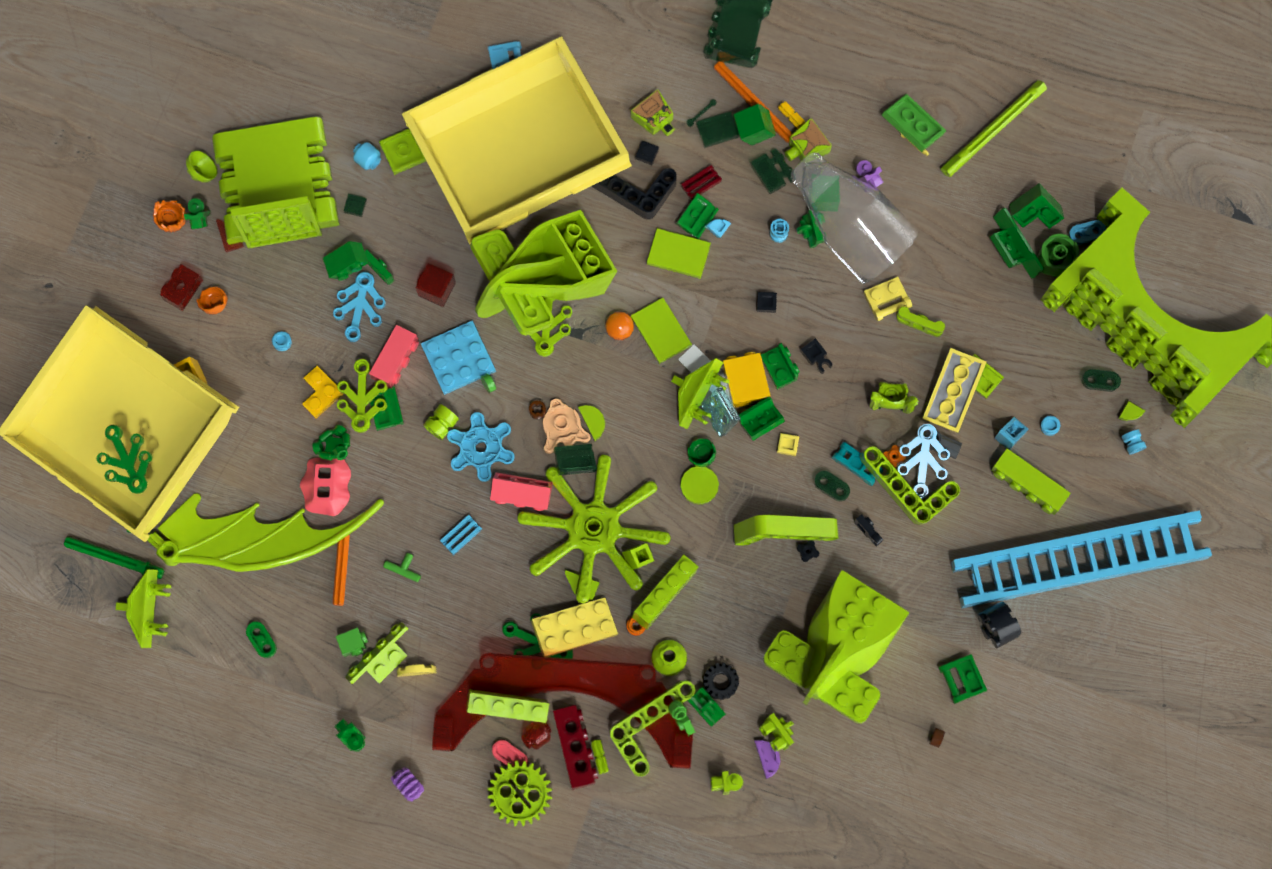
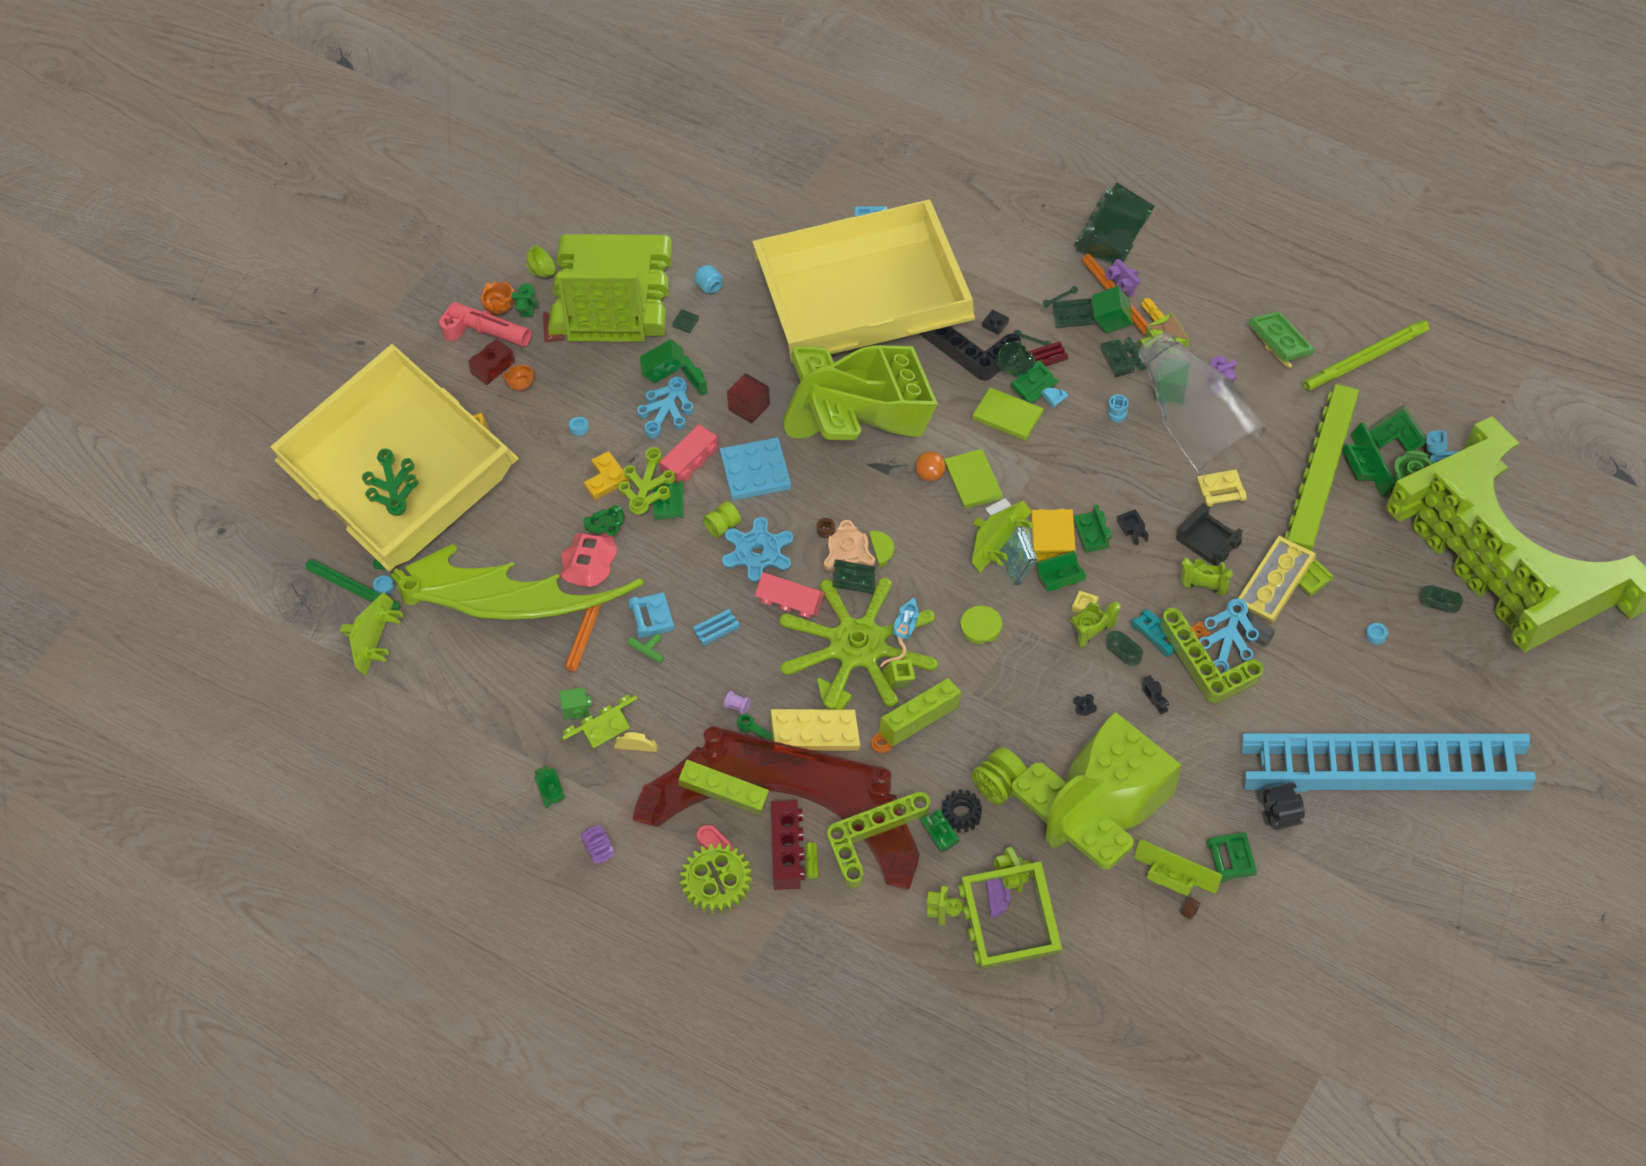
camera: 15 degrees right, 20 degrees down
green plate [246,622,277,658] -> none
lime plate [379,128,426,175] -> none
bright green tile [481,373,496,393] -> none
clear red head [521,721,552,750] -> none
lime plant [529,296,573,357] -> none
torso [631,89,675,136] -> none
lime piece [651,640,687,676] -> none
bright green plate [669,701,695,736] -> none
green hair [687,438,716,467] -> none
lime beam [733,515,839,546] -> none
black plate [757,292,777,313] -> none
green hips [796,210,829,248] -> none
lime plate [896,307,945,337] -> none
lime brick [991,449,1071,515] -> none
medium azure slope [995,417,1029,450] -> none
lime tile [1118,401,1145,421] -> none
medium azure wheel [1121,429,1147,455] -> none
none -> medium azure tile [373,575,394,595]
none -> coral piece [439,302,532,347]
none -> medium azure plate [628,592,675,638]
none -> lavender bush [724,691,751,715]
none -> medium azure animal [880,598,919,667]
none -> lime window [958,861,1062,970]
none -> lime wheel [971,747,1027,806]
none -> clear green hair [996,341,1035,377]
none -> clear green hinge [1014,330,1051,346]
none -> lime hair [1069,602,1121,648]
none -> medium lavender hips [1105,259,1141,297]
none -> lime bracket [1134,839,1222,896]
none -> pearl dark grey panel [1176,503,1243,566]
none -> lime brick [1285,384,1359,551]
none -> medium azure plate [1426,430,1448,455]

